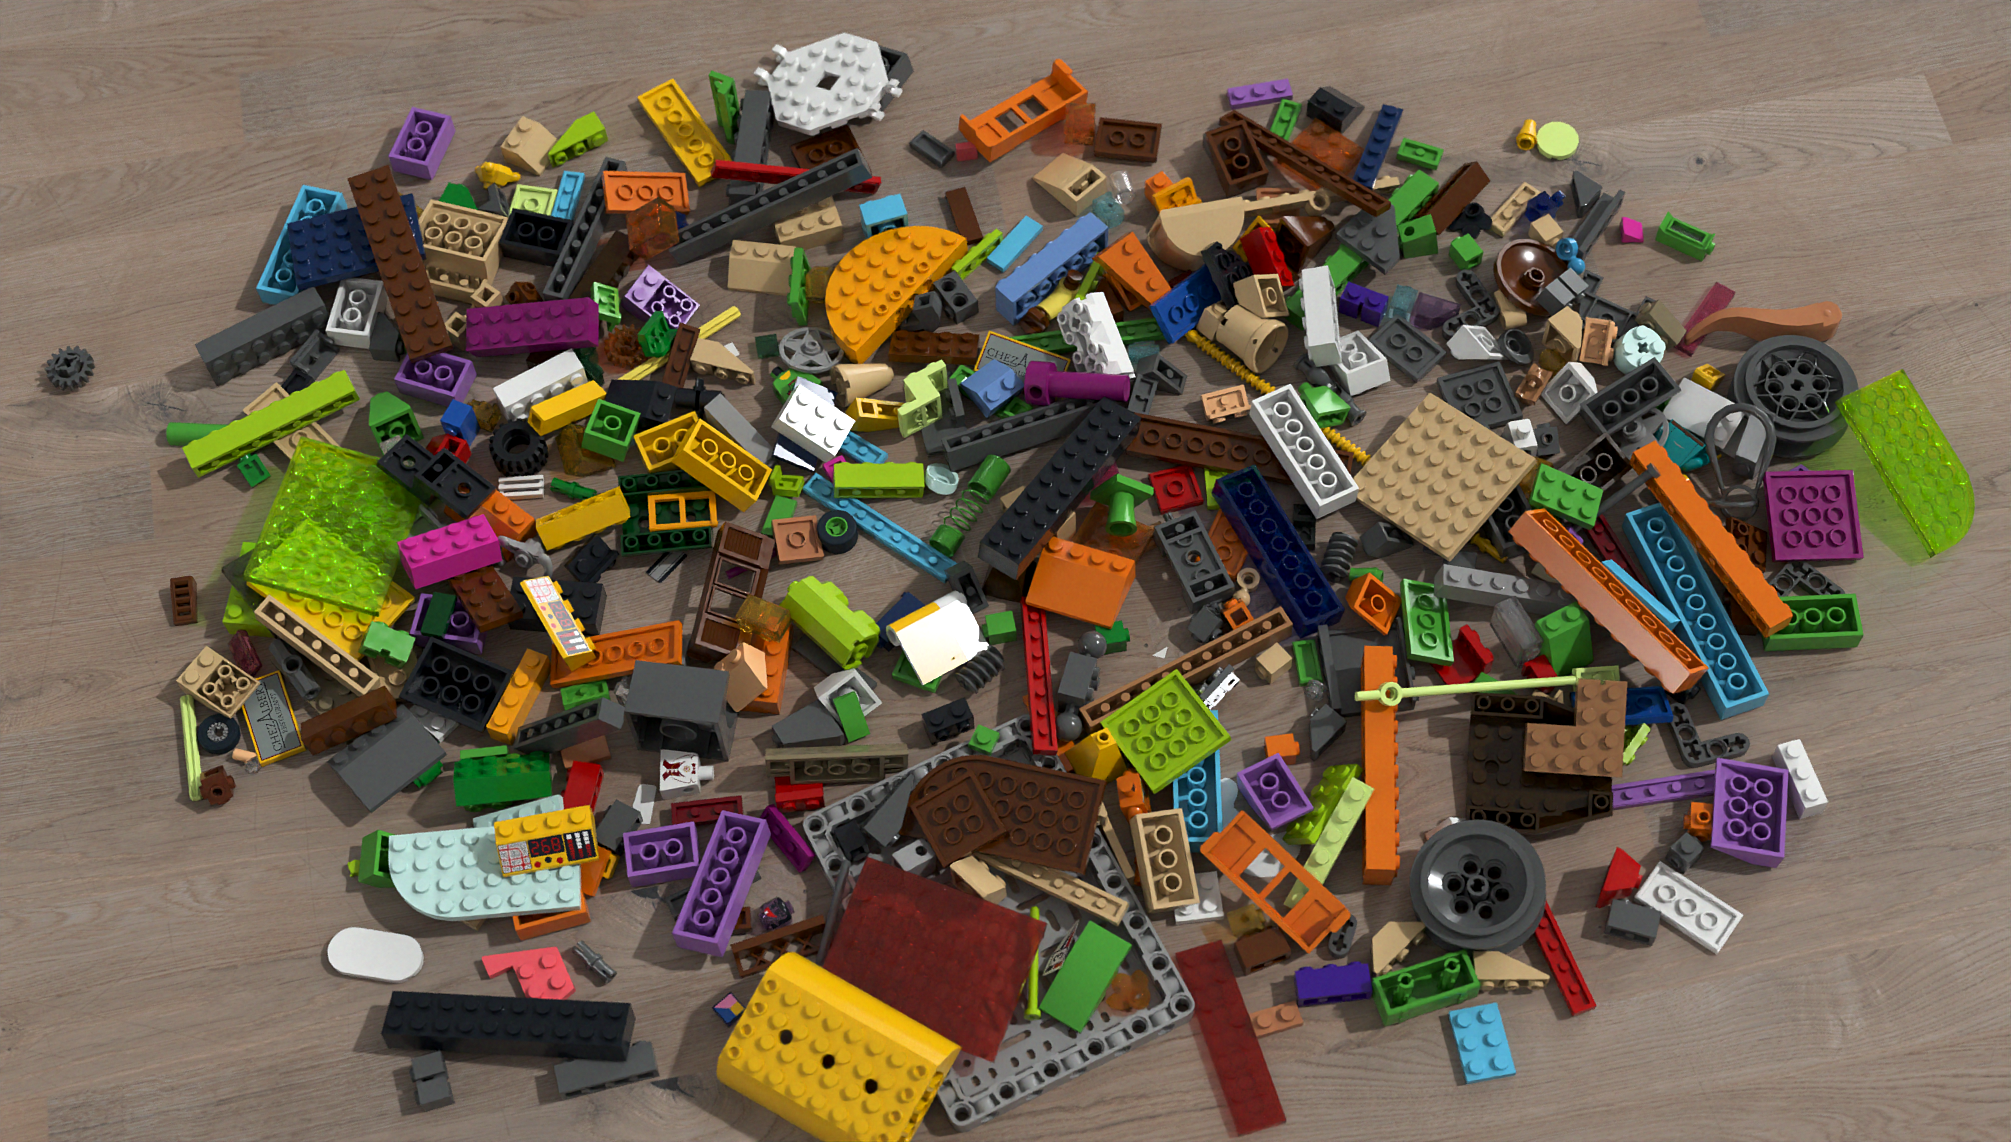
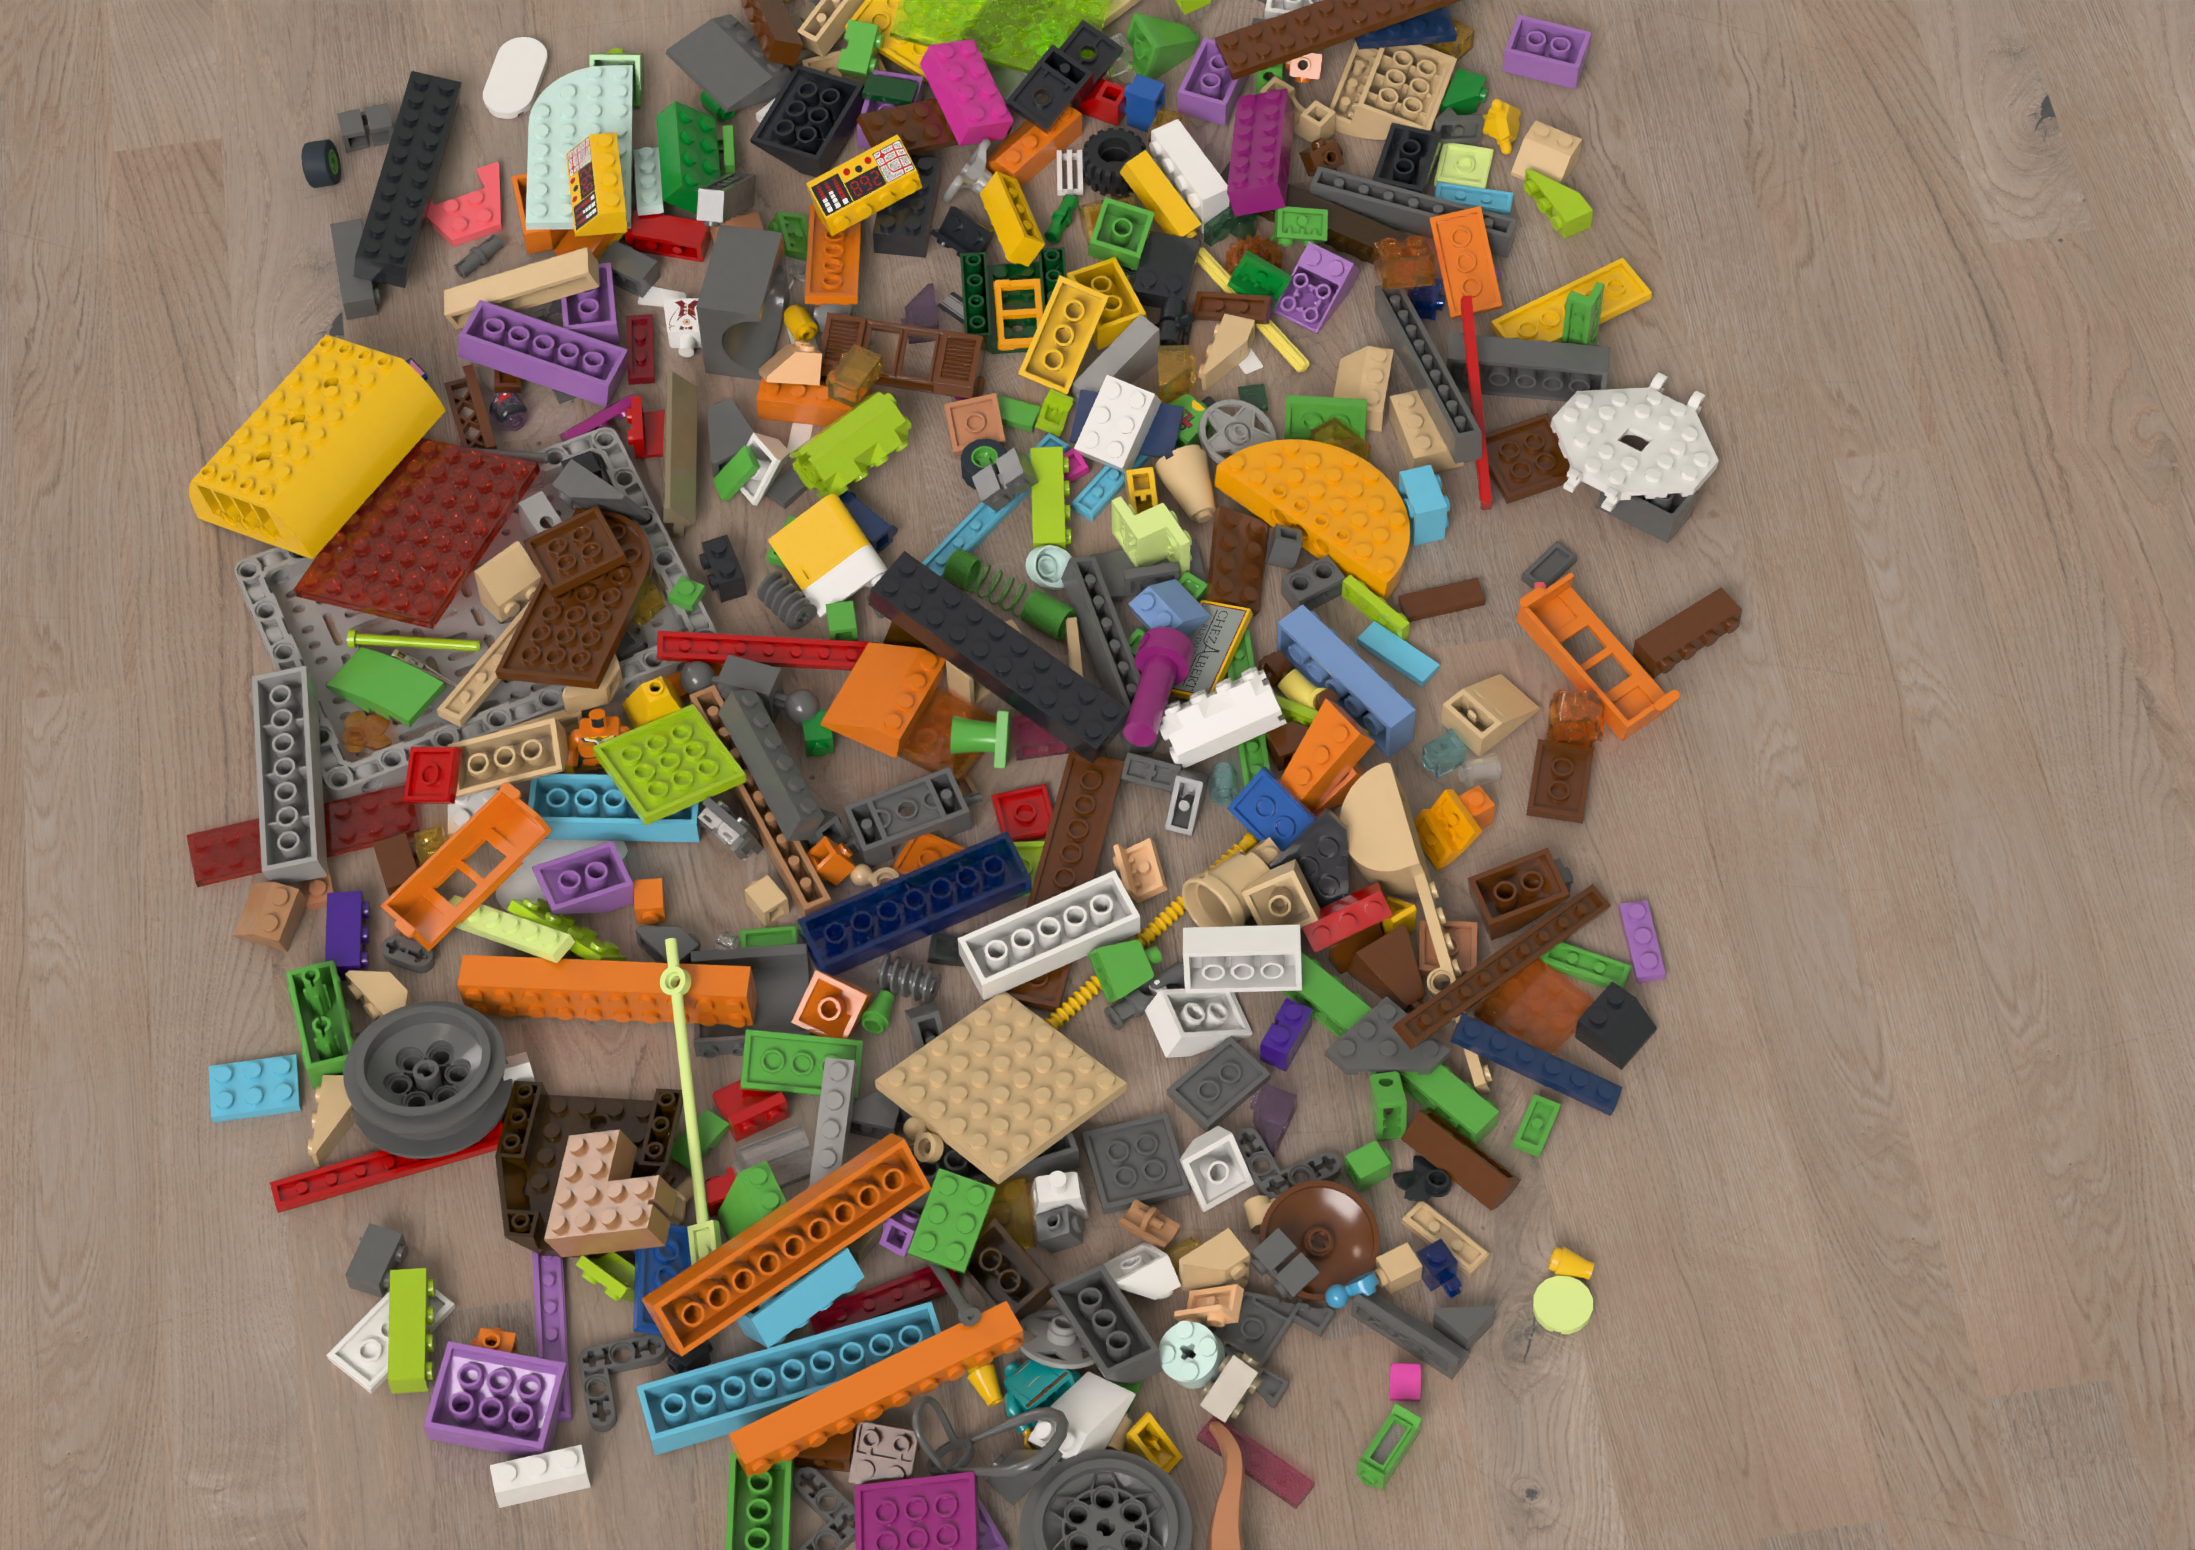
camera: 90 degrees right, 5 degrees down
light orange brick [486,648,551,746] -> none
clear light blue brick [1388,284,1418,322] -> none
dark grey hat [1498,329,1534,365] -> none
red slope [1595,847,1643,908] -> none
dark grey brick [1665,832,1705,874] -> none
none -> medium nougat slope [233,882,307,952]
none -> light grey brick [252,666,328,885]
none -> black wheel [301,139,341,188]
none -> lime brick [388,1268,436,1394]
none -> red tile [403,747,462,804]
none -> tan brick [444,247,600,330]
none -> dark grey brick [718,690,825,841]
none -> white sticker [787,423,813,457]
none -> clear purple slope [901,283,939,344]
none -> tan plate [904,1117,944,1164]
none -> piece [972,448,1038,511]
none -> tan tile [1066,617,1083,677]
none -> clear yellow slope [1158,345,1196,404]
none -> reddish brown brick [1633,588,1742,678]

